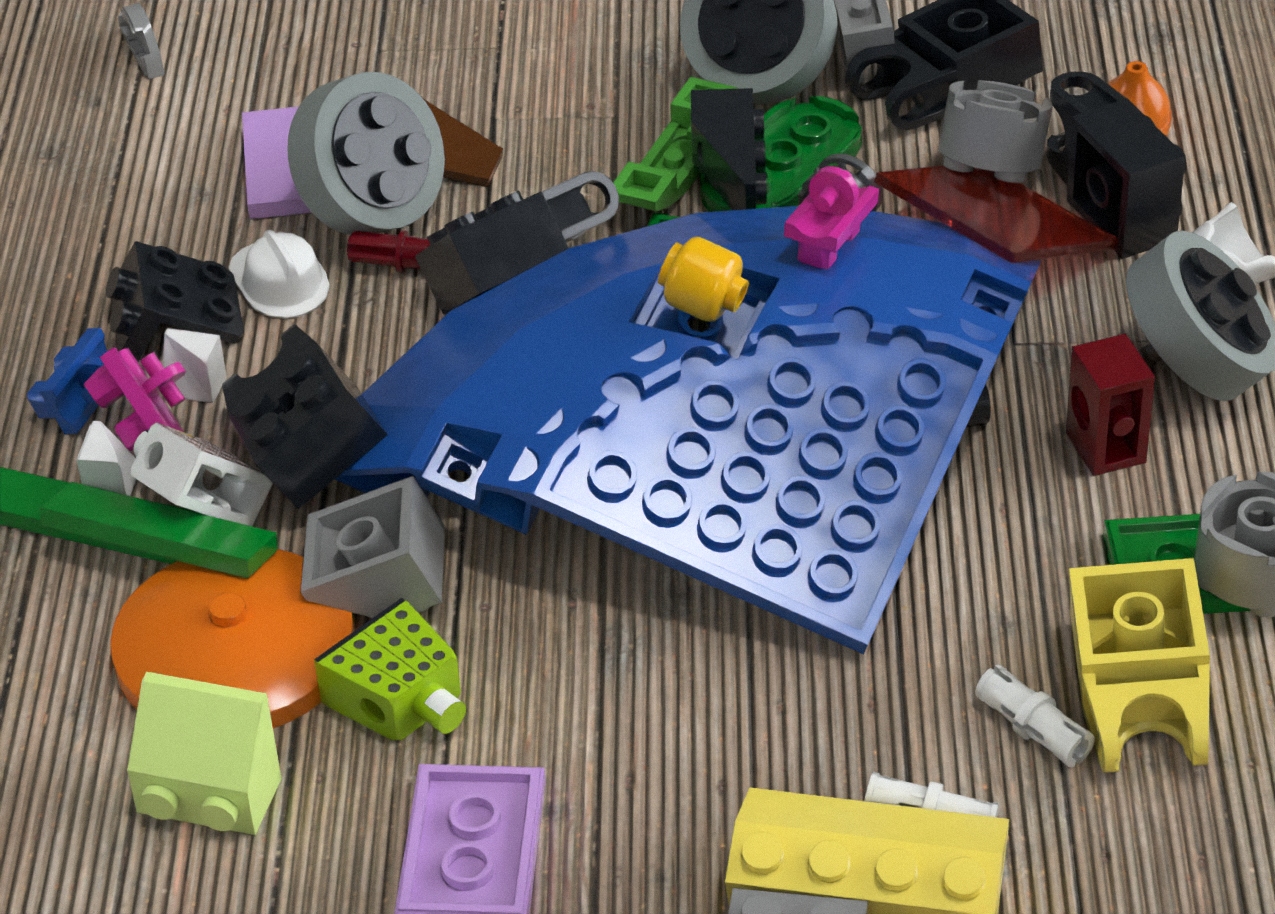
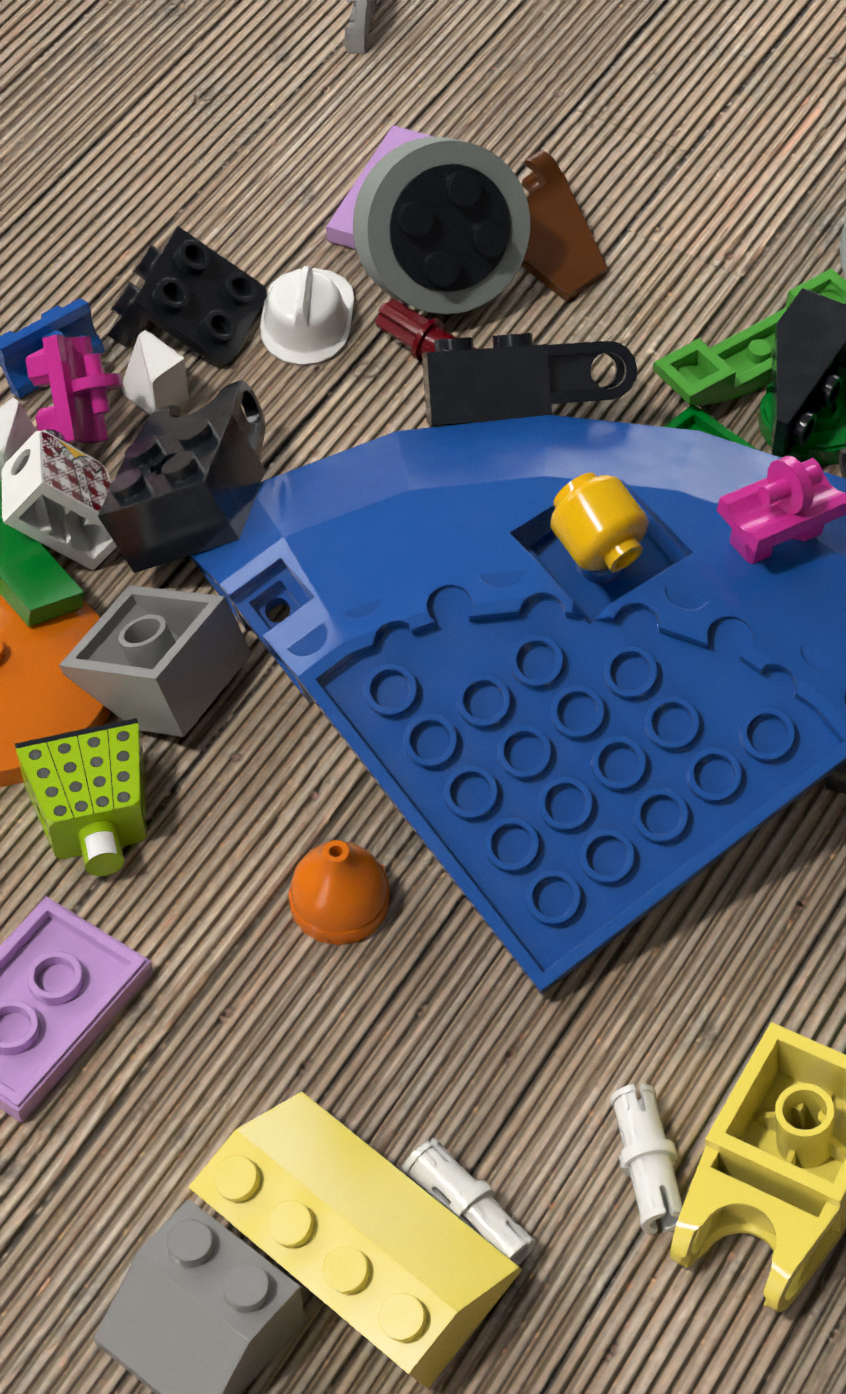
camera: 30 degrees right, 10 degrees up
none -> orange helmet [288,840,391,945]

